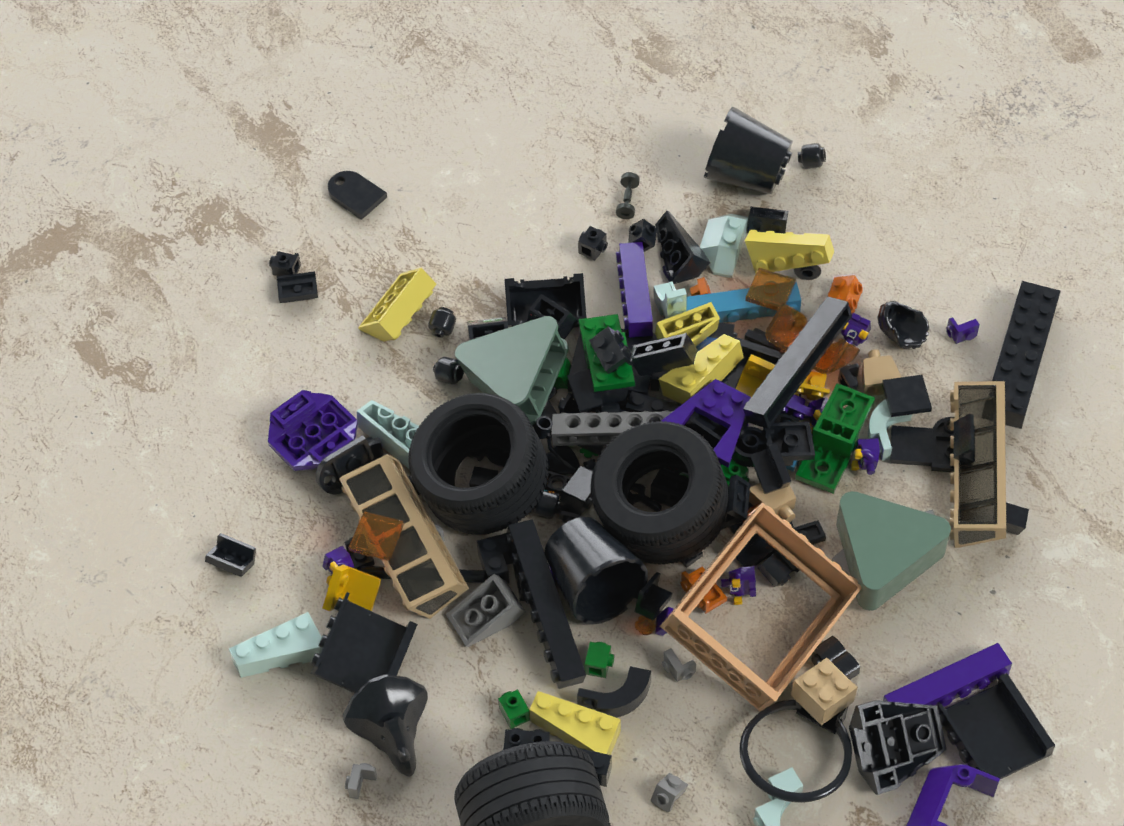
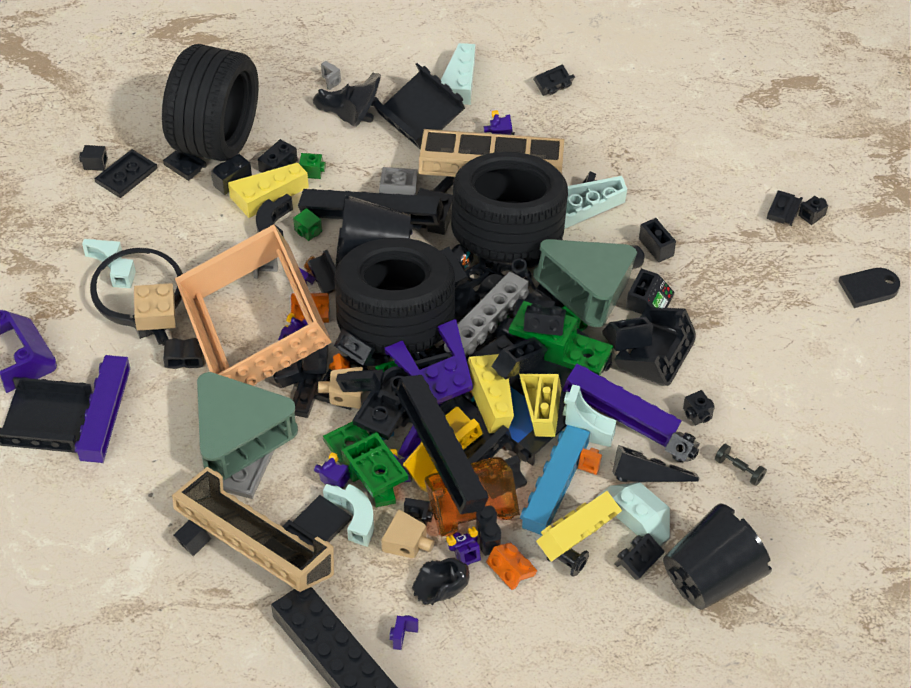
camera: 120 degrees right, 5 degrees down
dark purple piece [268,390,358,471] -> none
black tile [316,435,380,495] -> none
yellow bracket [322,564,381,611] -> none
clear orange tile [349,511,404,561] -> none
light yellow slope [358,267,436,342] -> none
black head [428,307,456,338] -> none
light grey bracket [651,773,688,812] -> none
clear orange tile [745,268,796,312] -> none
black head [798,143,826,169] -> none
black wedge [849,700,947,795] -> none
black tile [882,375,932,417] -> none
black panel [954,413,975,465] -> none
none -> black brick [639,218,676,262]

